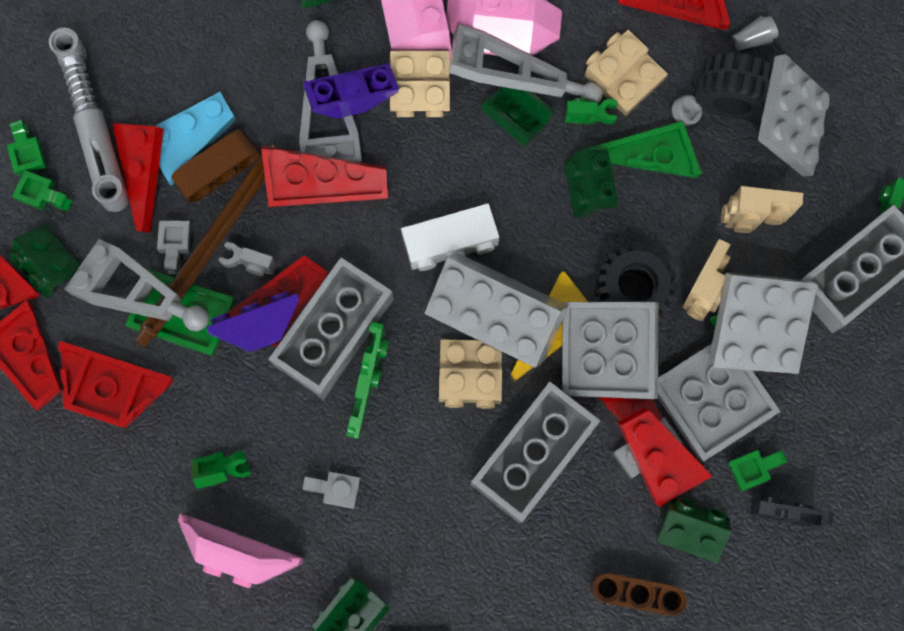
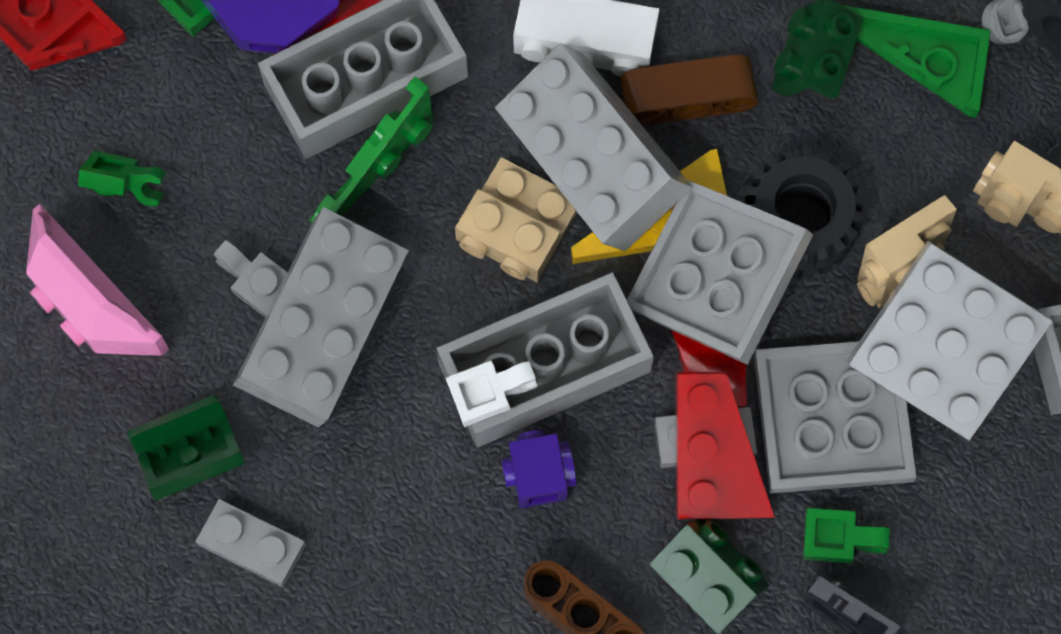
camera: 30 degrees right, 5 degrees down
none -> light grey brick [233,207,409,427]
none -> white plate [446,360,538,427]
none -> dark purple brick [501,430,576,509]
none -> reddish brown beam [620,54,759,126]

